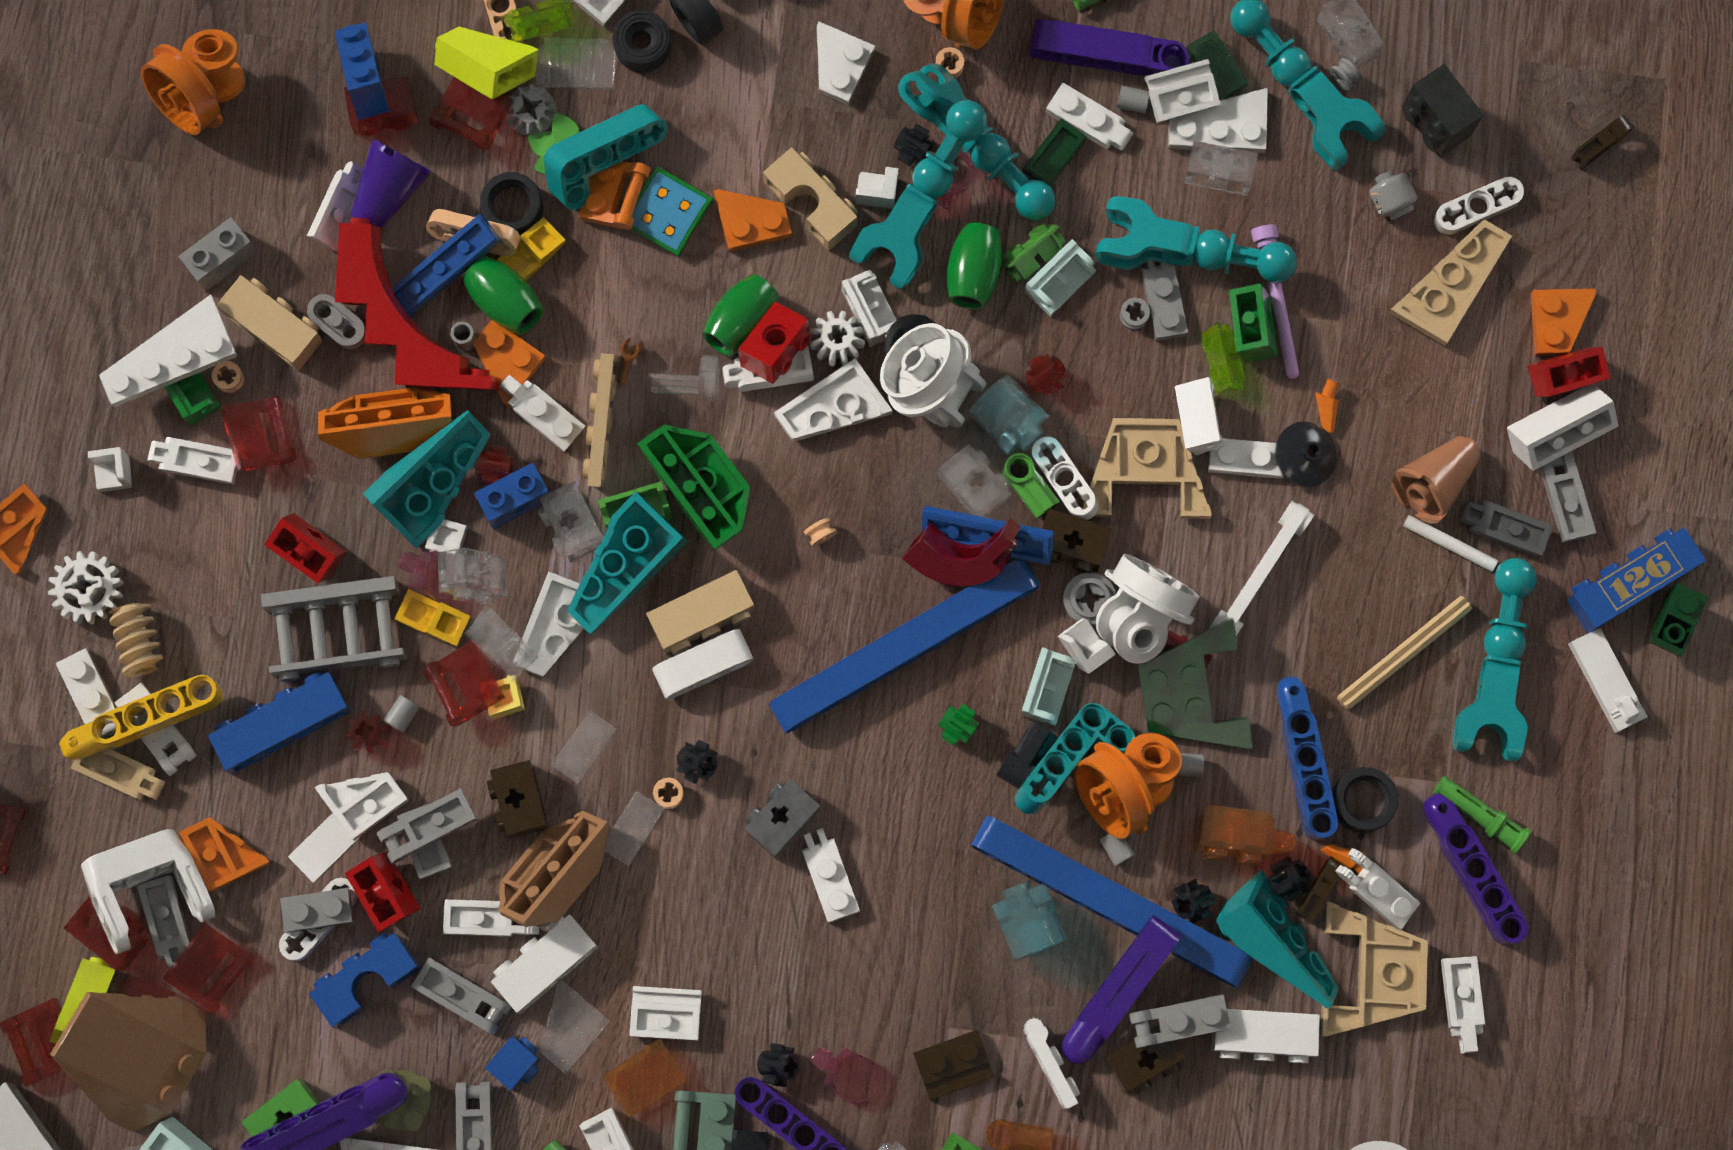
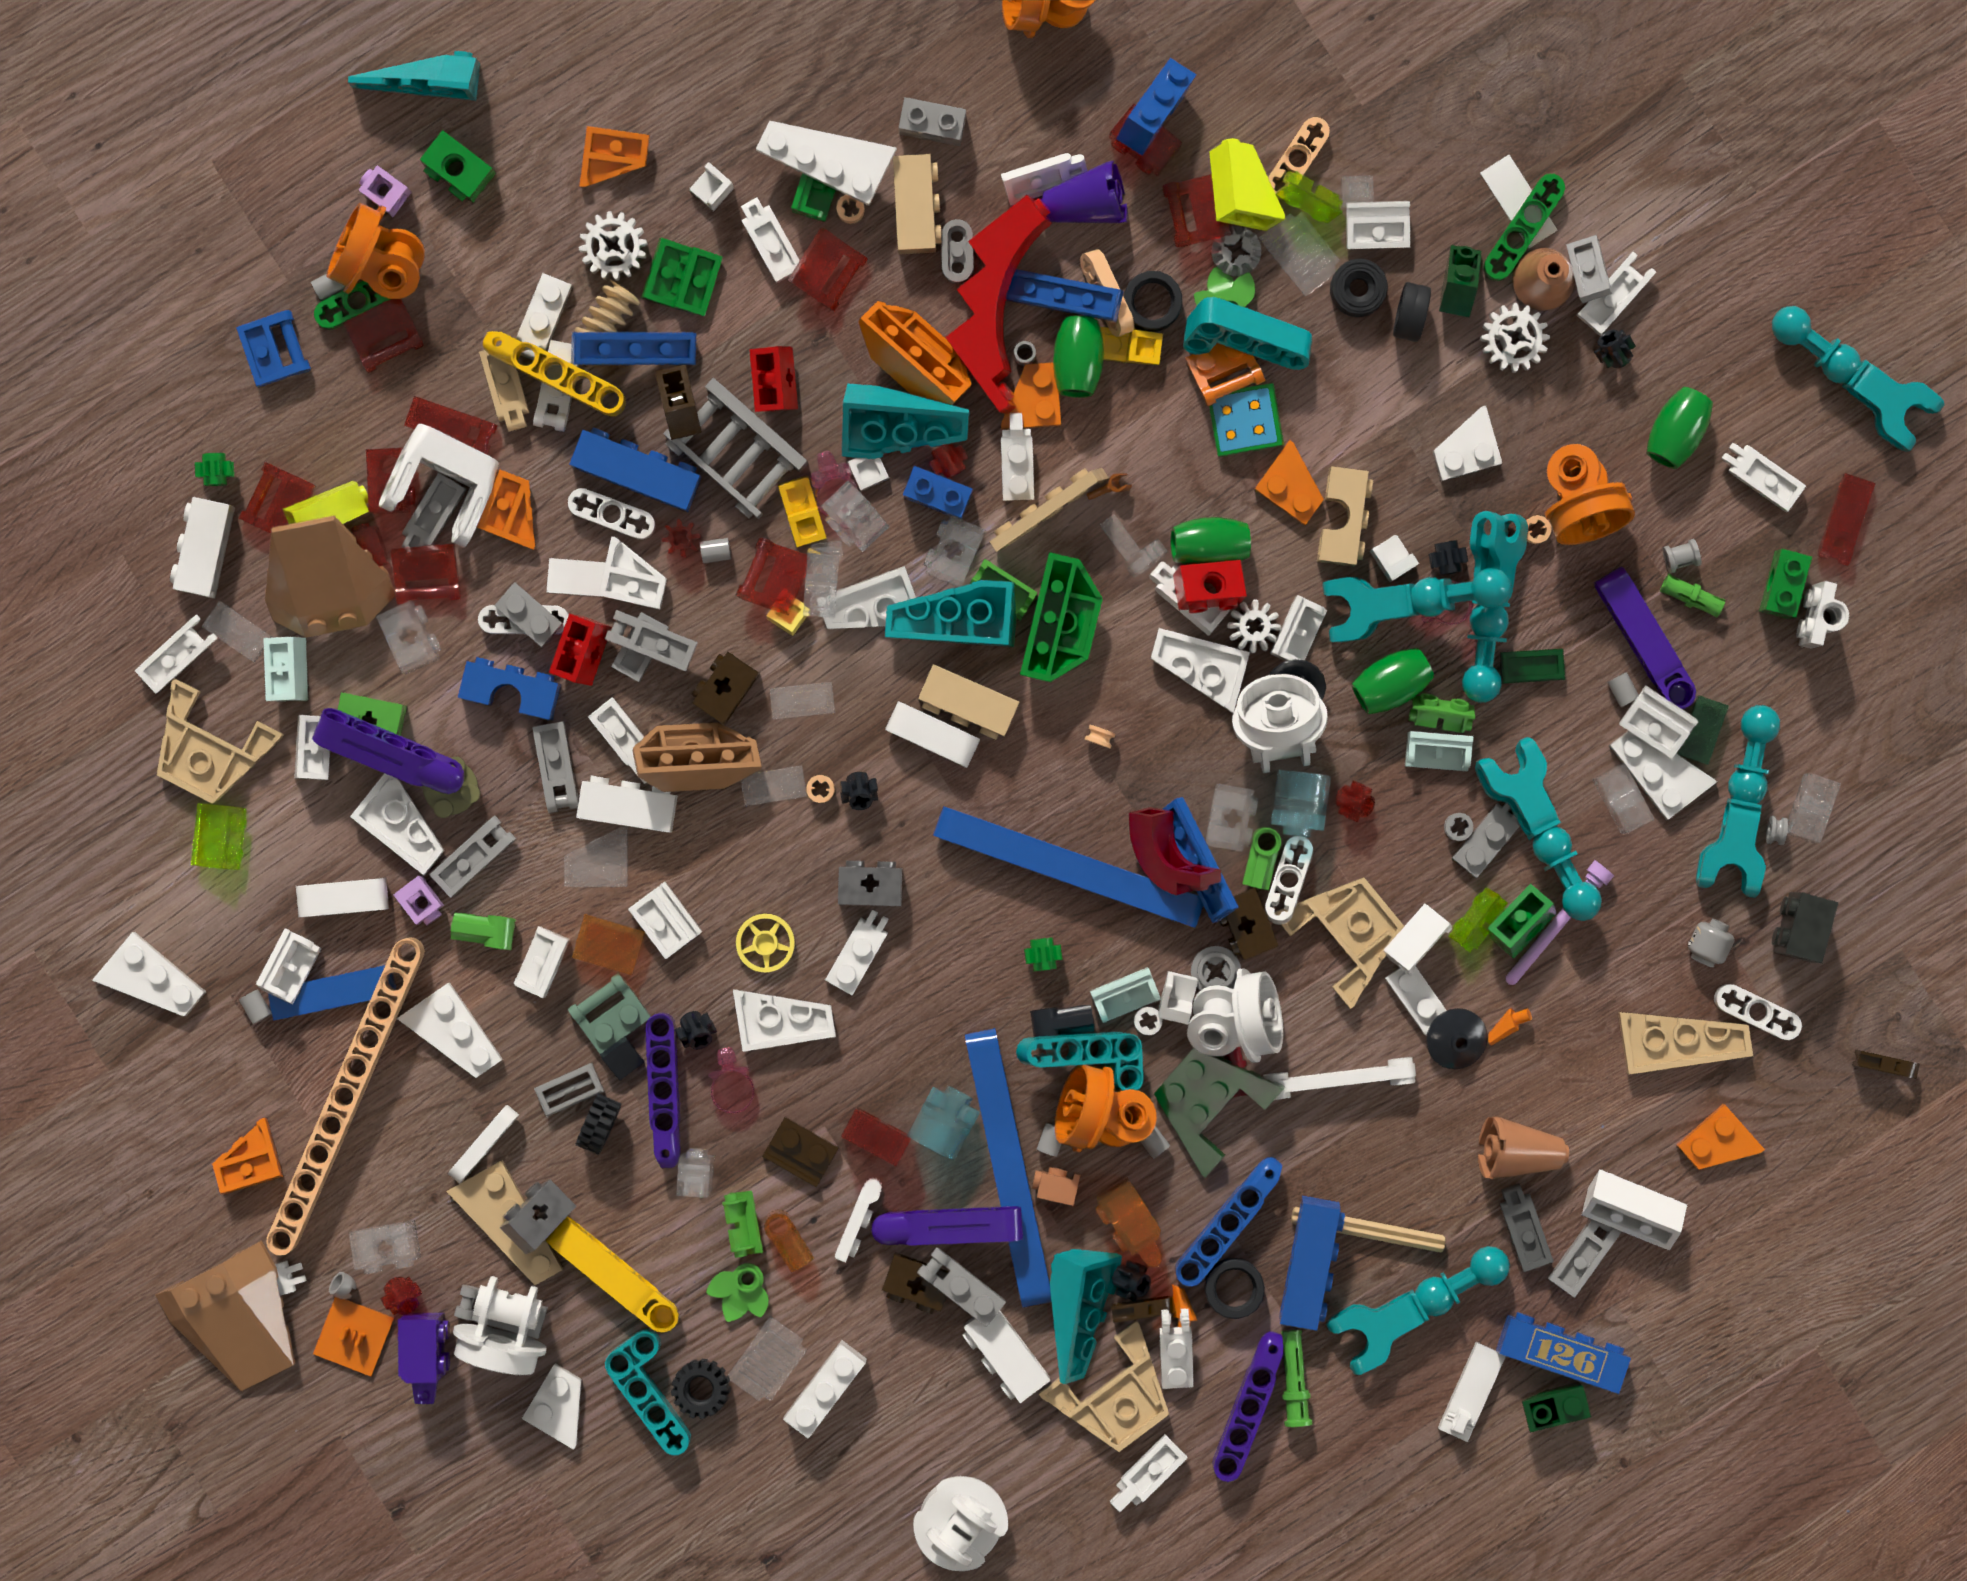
camera: 55 degrees right, 10 degrees up
blue brick [485,1036,541,1091] -> none
white hinge [1045,83,1133,150] -> none
black gear [1171,879,1216,924] -> none
white bar [1403,515,1498,572] -> none
red brick [1527,347,1611,397] -> none
none -> clear brick [376,601,441,675]
none -> clear red plate [404,396,498,455]
none -> white beam [568,488,656,540]
none -> blue tile [571,332,696,365]
none -> green slope [641,238,723,317]
none -> dark brown brick [655,365,702,440]
none -> white wing [733,989,836,1052]
none -> light yellow wheel [736,914,795,972]
none -> clear red brick [841,1107,912,1166]
none -> nougat brick [1032,1167,1080,1206]
none -> white bush [1134,1007,1162,1035]
none -> blue brick [1279,1196,1345,1331]

